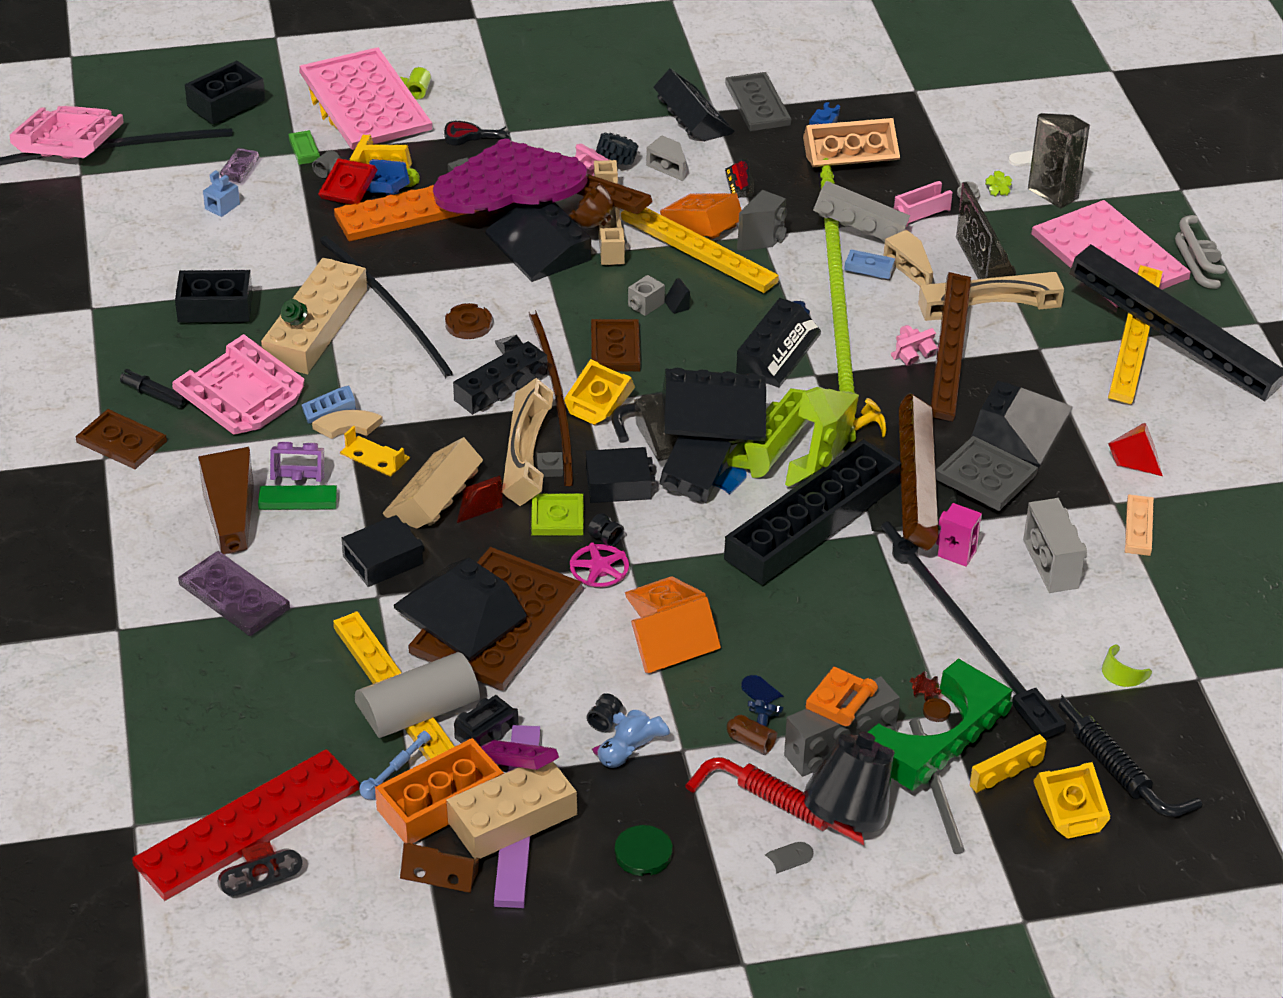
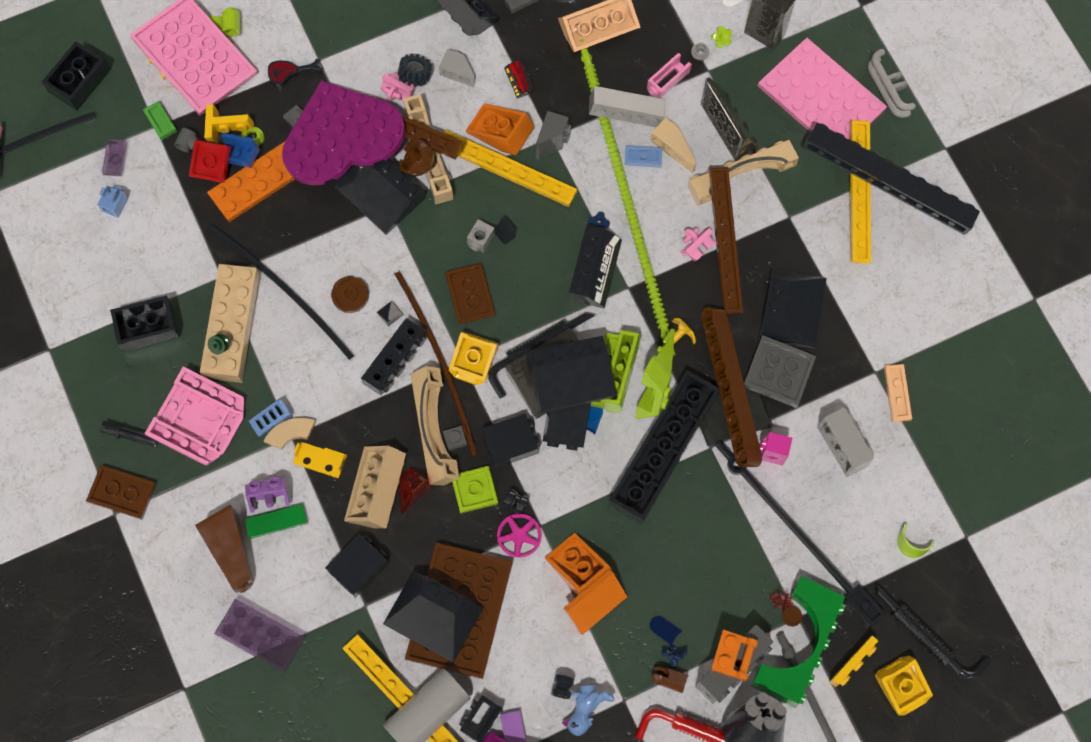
camera: 15 degrees left, 30 degrees up
red slope [1108,423,1163,476] -> none

